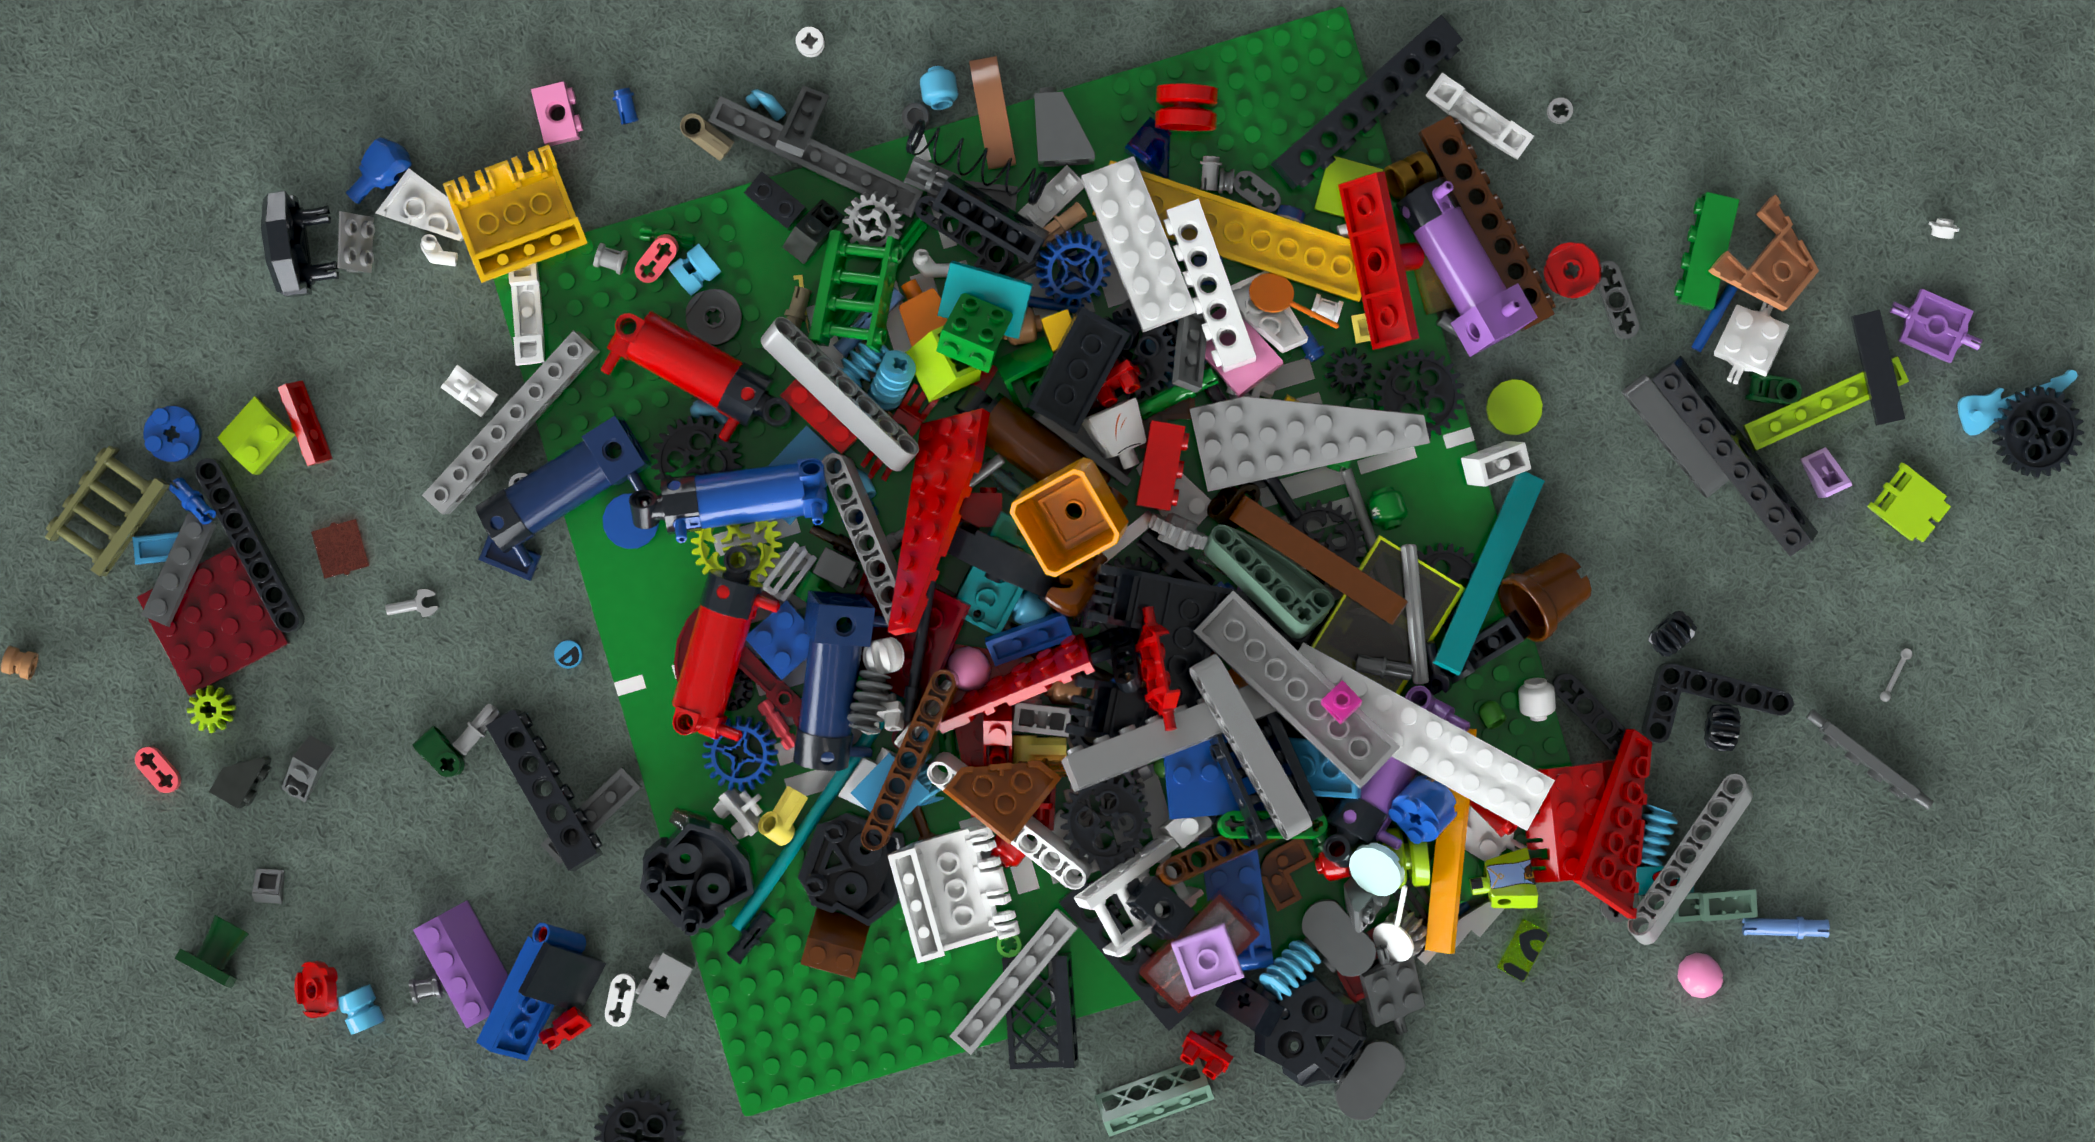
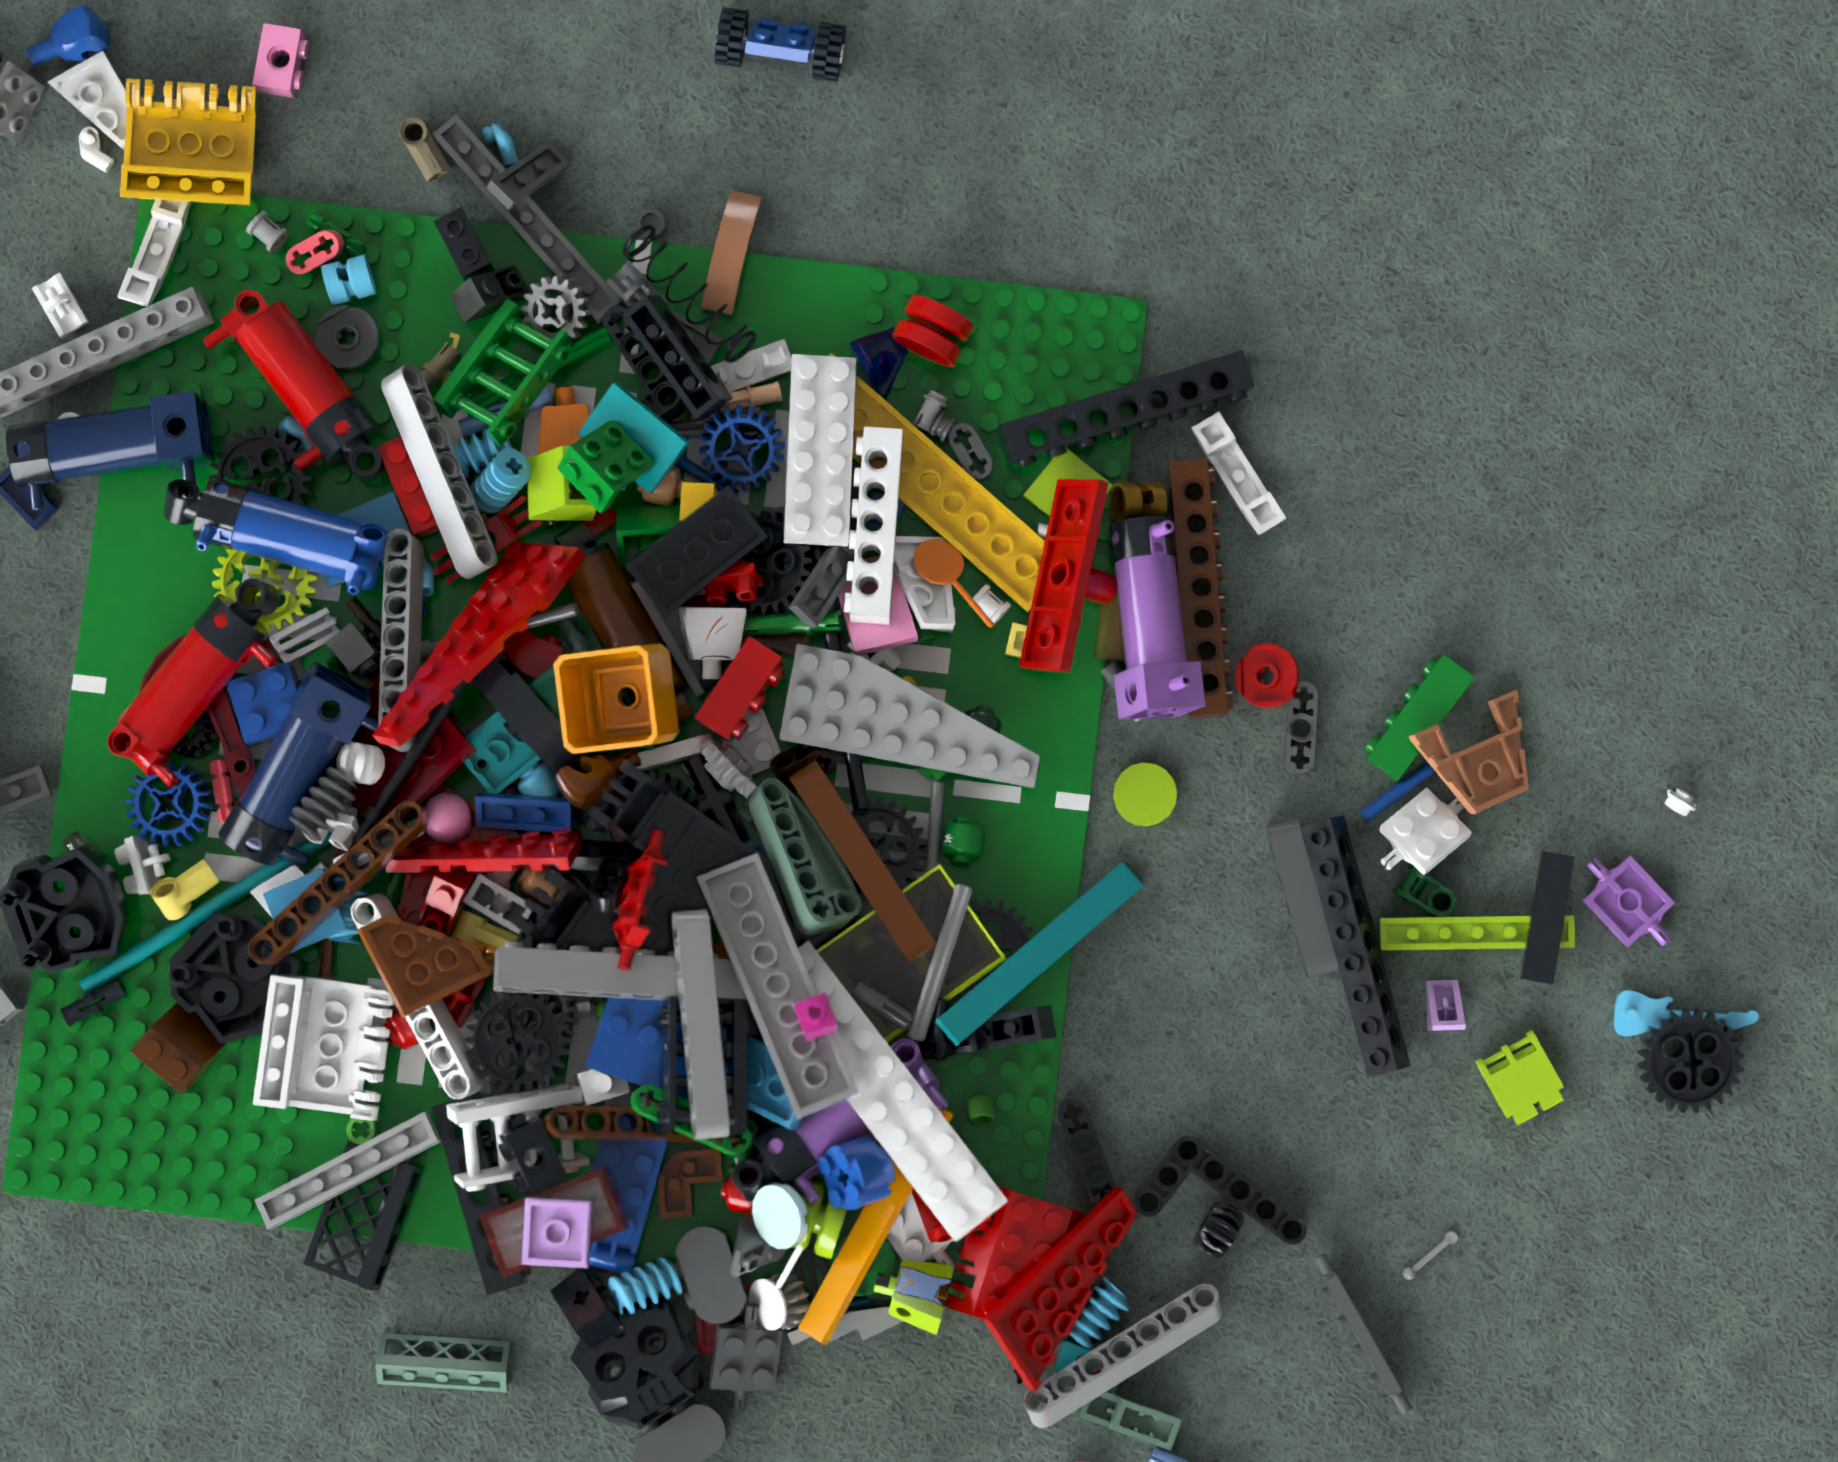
camera: 25 degrees right, 5 degrees down
dark azure tile [554,640,583,669] -> none
blue tile [603,493,659,549] -> none
blue pin [612,88,639,125] -> none
white wheel [796,27,825,57] -> none
white arm [913,249,950,278] -> none
medium azure head [920,66,958,110] -> none
dark grey slope [1034,87,1095,167] -> none
red hips [1180,1030,1233,1080] -> none
dark blue tile [1276,205,1306,224] -> none
blue pin [1300,325,1325,363] -> none
black gear [1325,347,1372,395] -> none
black gear [1373,349,1465,439] -> none
white brick [1461,441,1531,487] -> none
slope [1497,919,1550,982] -> none
reddish brown piece [1498,553,1592,642] -> none
white head [1518,678,1556,721] -> none
light grey bush [1547,98,1573,124] -> none
black gear [1648,611,1697,657] -> none

